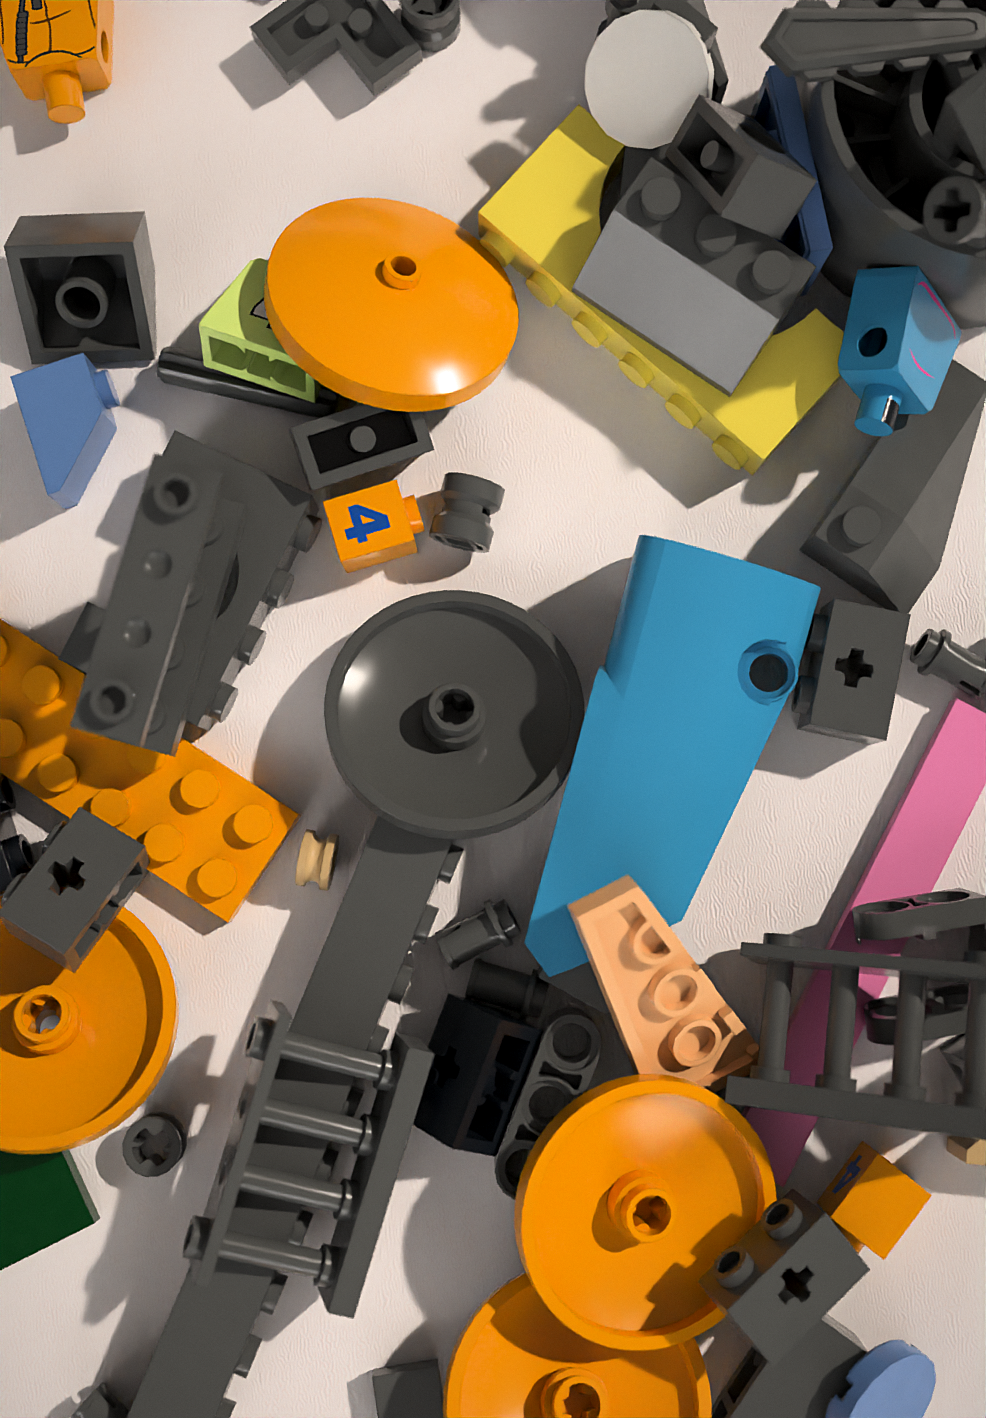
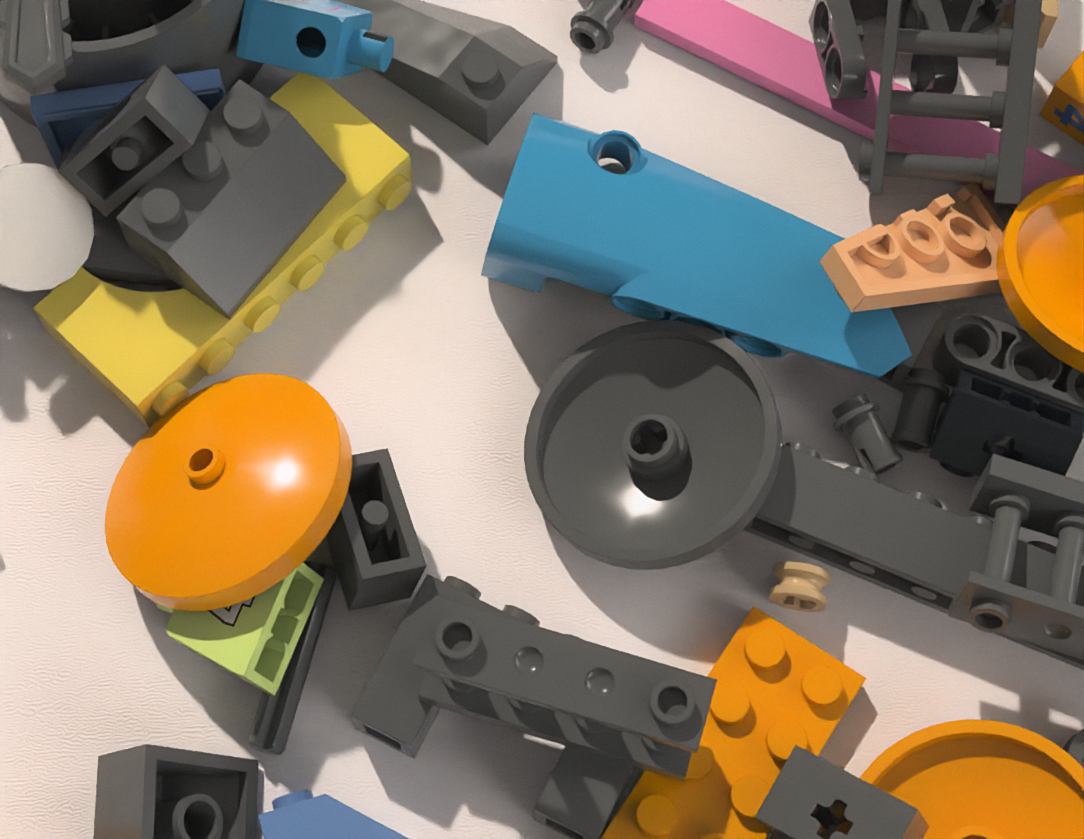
camera: 90 degrees left, 15 degrees down
light orange brick [323,480,425,573] -> none
dark grey wheel [429,472,505,553] -> none
dark grey brick [792,598,911,745] -> none

